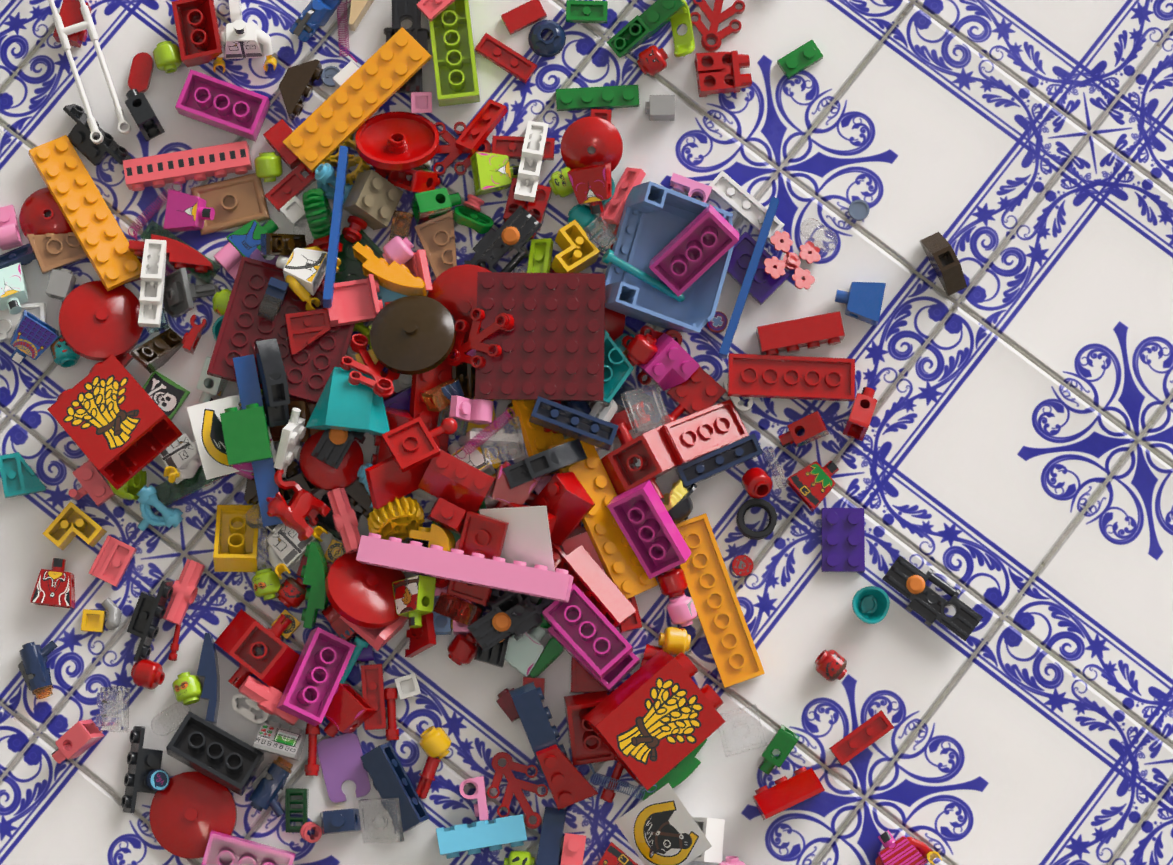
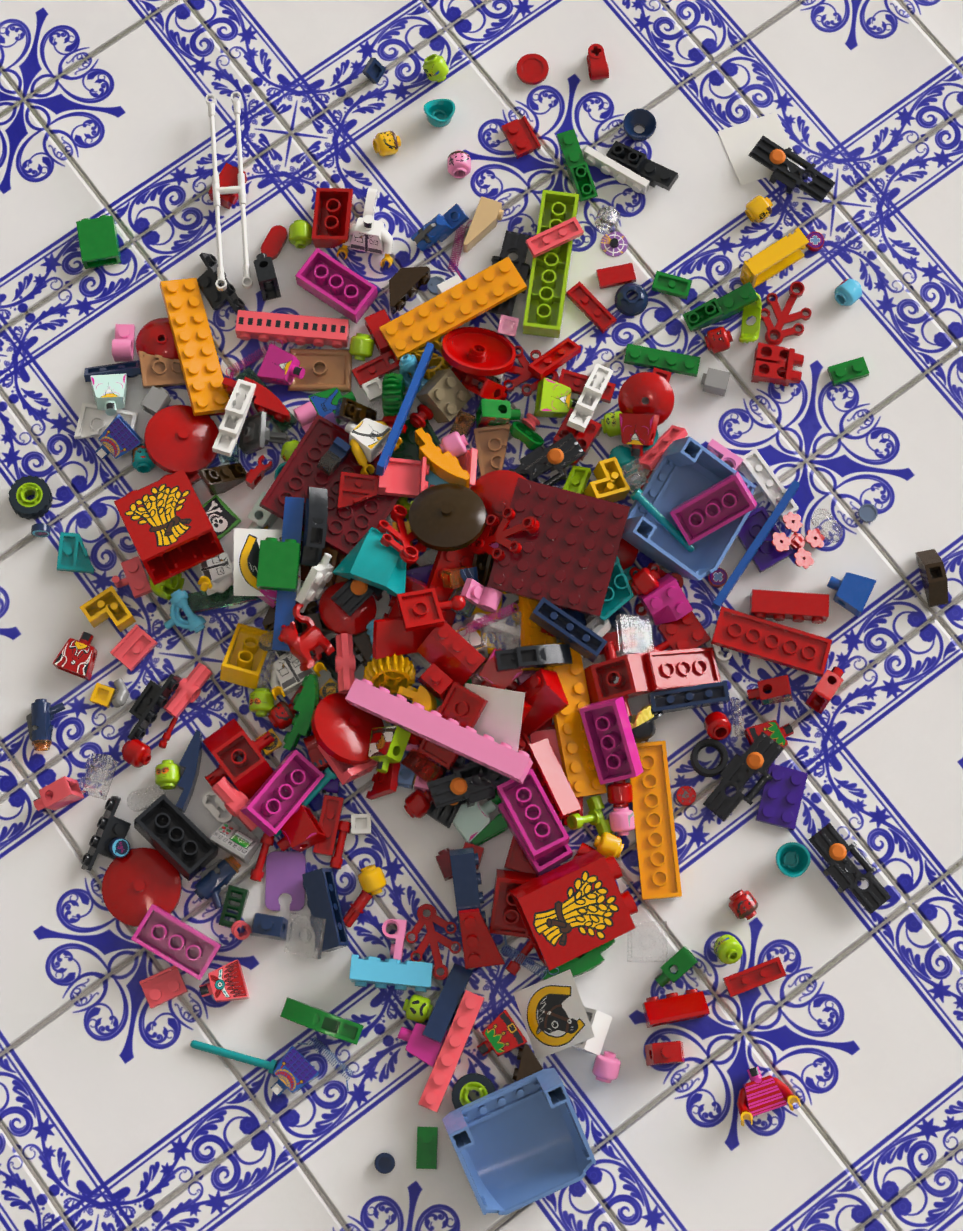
camera: 15 degrees right, 5 degrees down
none -> lime bar [567,795,613,836]
none -> red torso [645,1041,685,1066]
none -> black piece [703,732,784,821]
none -> lime head [713,934,743,964]

